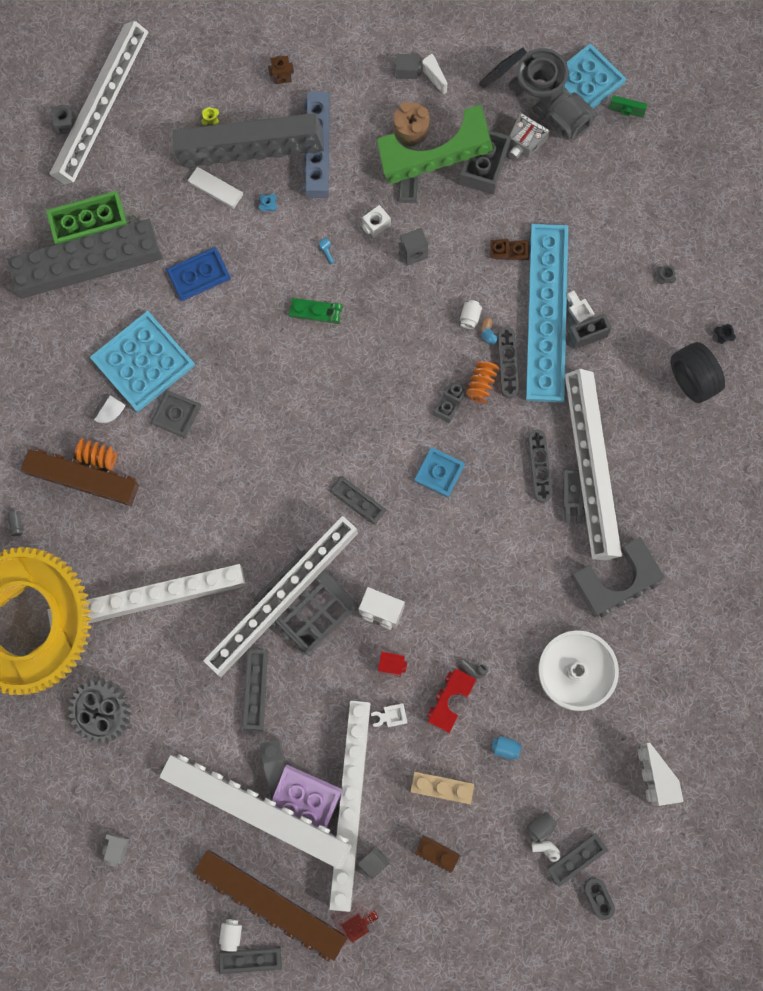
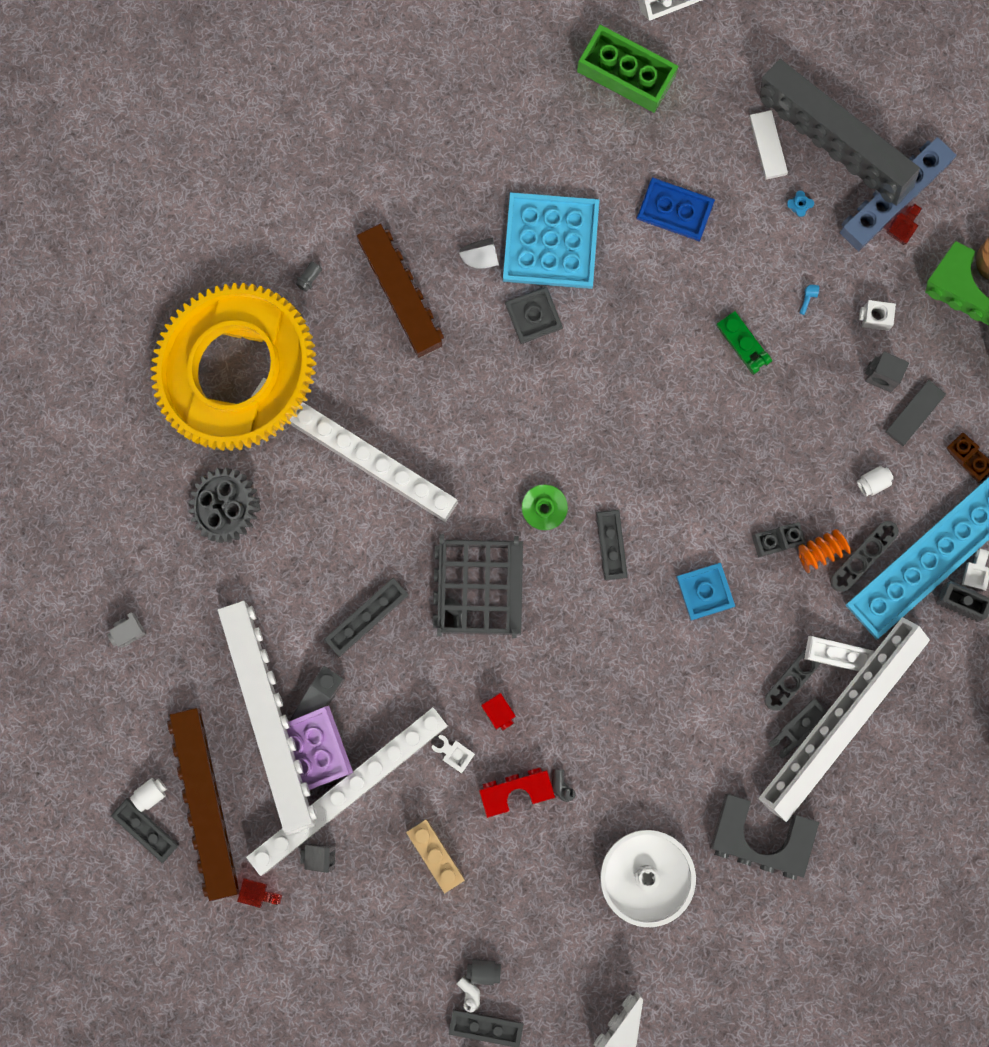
camera: 40 degrees right, 5 degrees up
dark grey brick [7,218,162,299] -> none
orange piece [74,438,117,470] -> none
neon yellow plate [201,107,219,126] -> none
white brick [204,516,358,677] -> none
reddish brown brick [268,55,294,84] -> none
white brick [359,587,405,630] -> none
dark grey tile [399,176,418,203] -> none
reddish brown brick [415,835,460,873] -> none
dark azure arm [480,318,498,345] -> none
dark azure brick [491,736,522,760] -> none
none -> bright green dish [522,485,568,530]
none -> white tile [804,636,874,672]
none -> dark grey tile [885,380,946,446]
none -> clear red plate [886,204,922,245]

